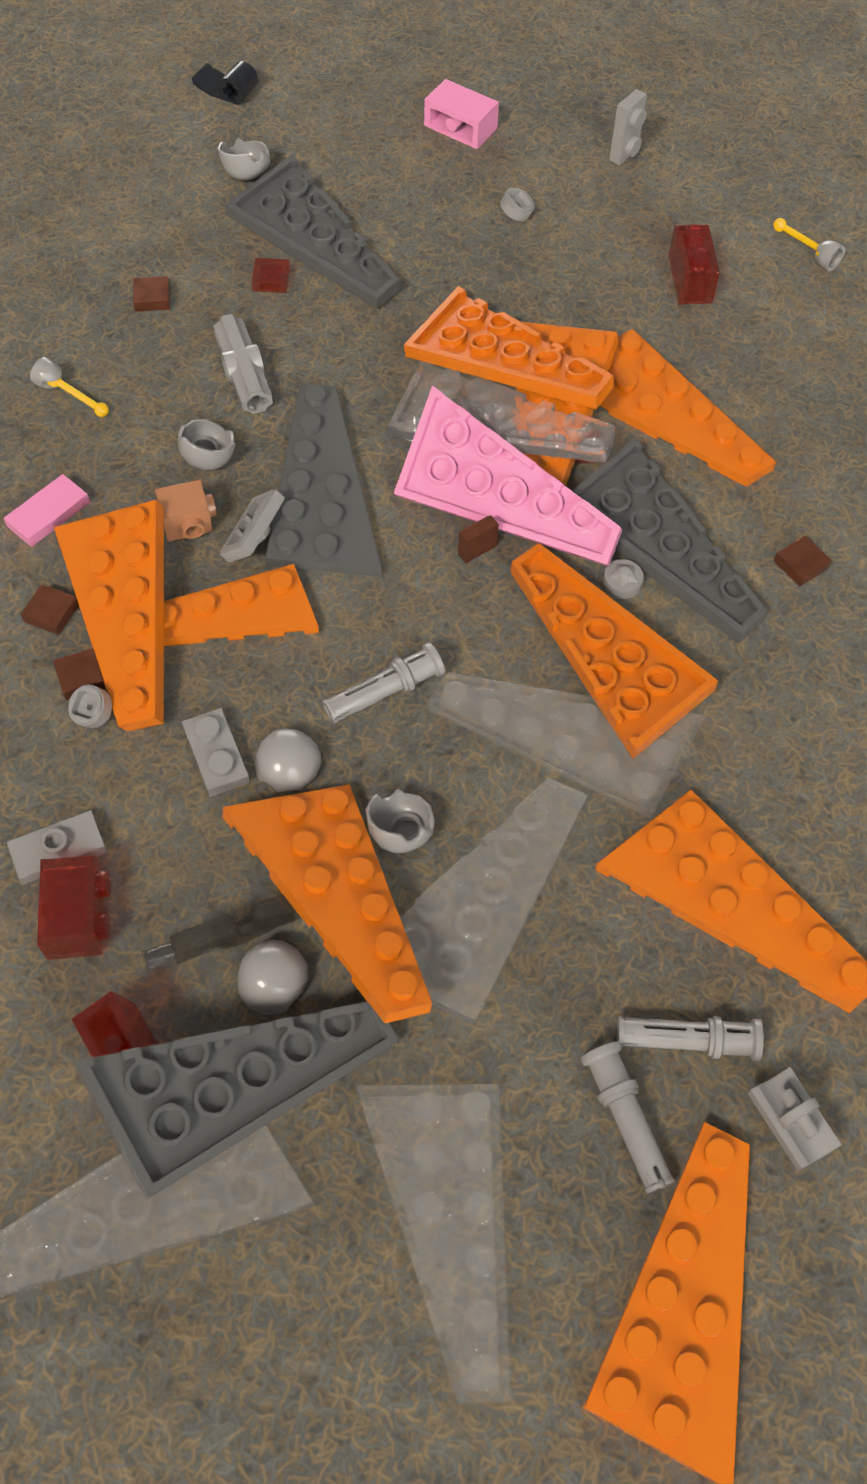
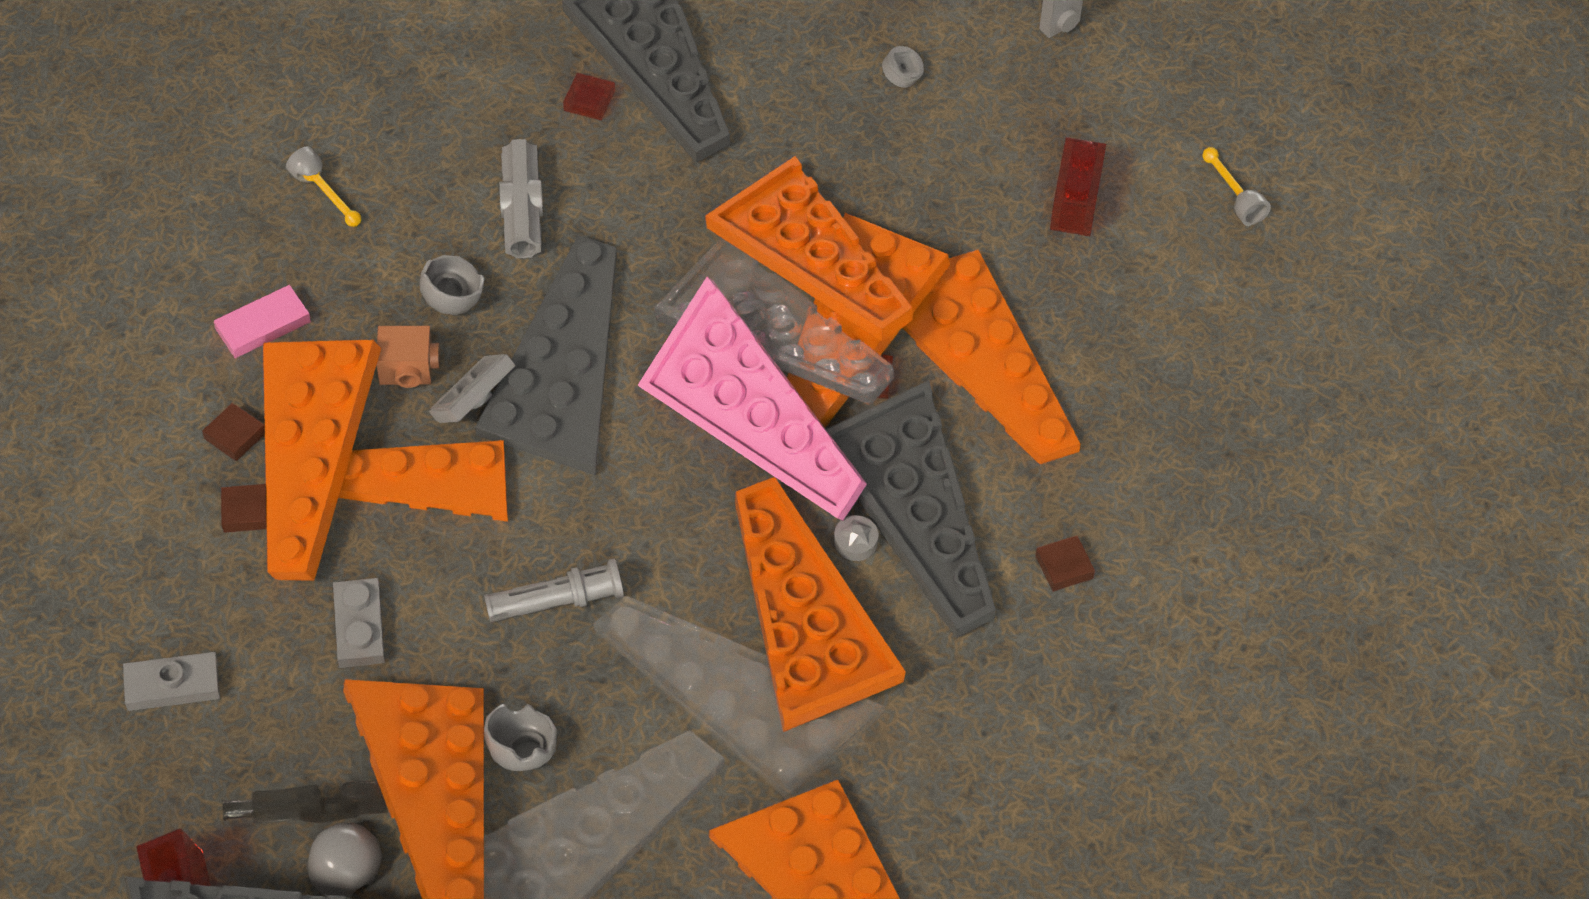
camera: 15 degrees right, 5 degrees down
clear red brick [37,855,111,960] -> none
light grey tile [68,685,112,728] -> none
copper tile [133,276,170,312] -> none
light grey hair [254,728,321,792] -> none
copper tile [458,515,499,564] -> none

